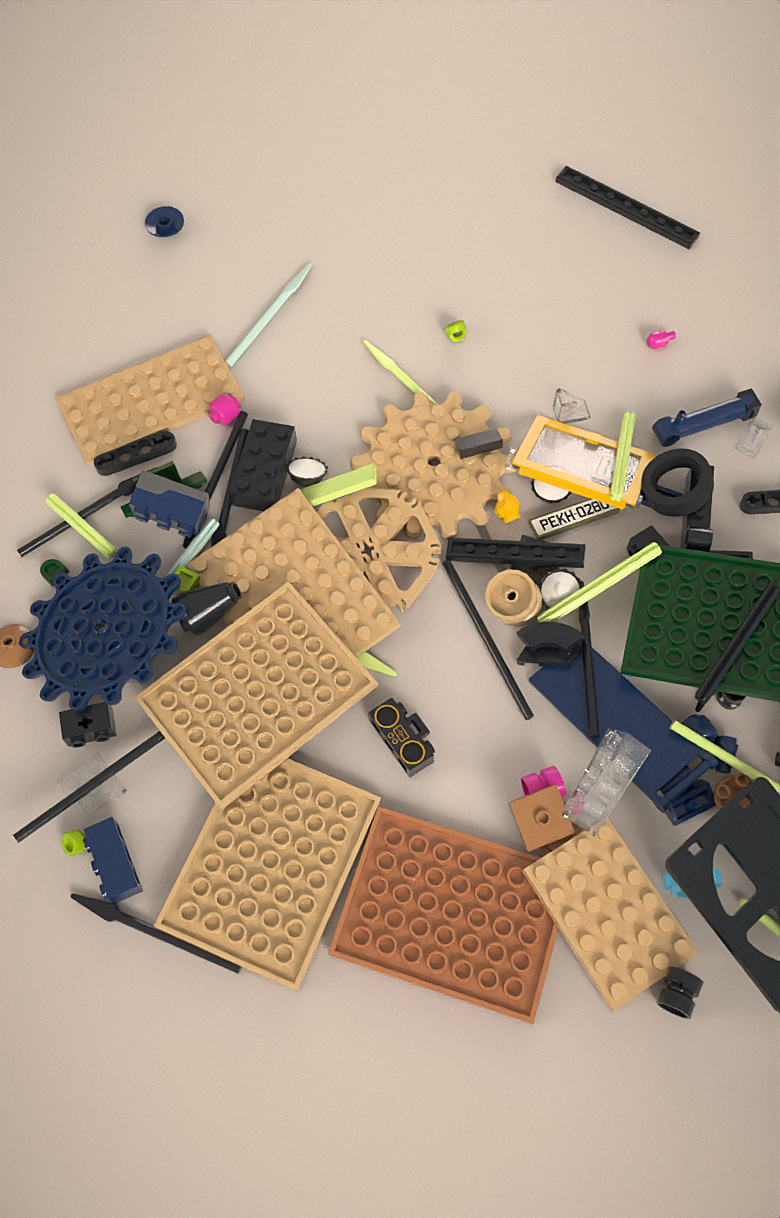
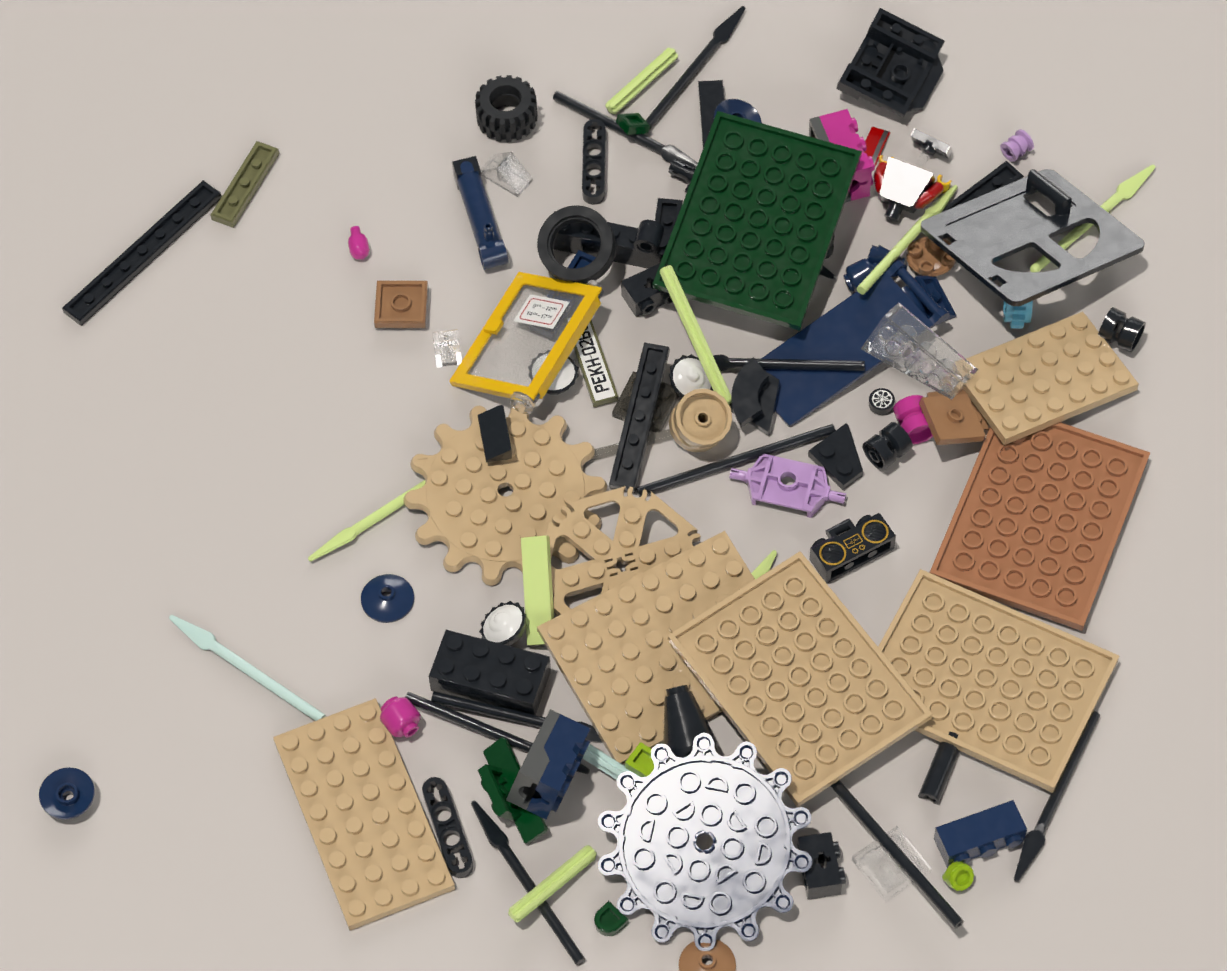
camera: 85 degrees left, 5 degrees down
lime tile [444,320,466,342] -> none
yellow rock [494,490,521,524] -> none
yellowish green axle [610,411,635,502] -> none
black axle [695,583,780,704] -> none
none -> olive tile [210,141,279,228]
none -> dark blue dish [361,574,414,623]
none -> medium nougat plate [374,280,428,328]
none -> lavender plate [729,454,846,518]
none -> black wing [808,423,863,490]
none -> black wheel [862,422,913,470]
none -> black tile [869,388,895,415]
none -> black piece [918,732,960,805]

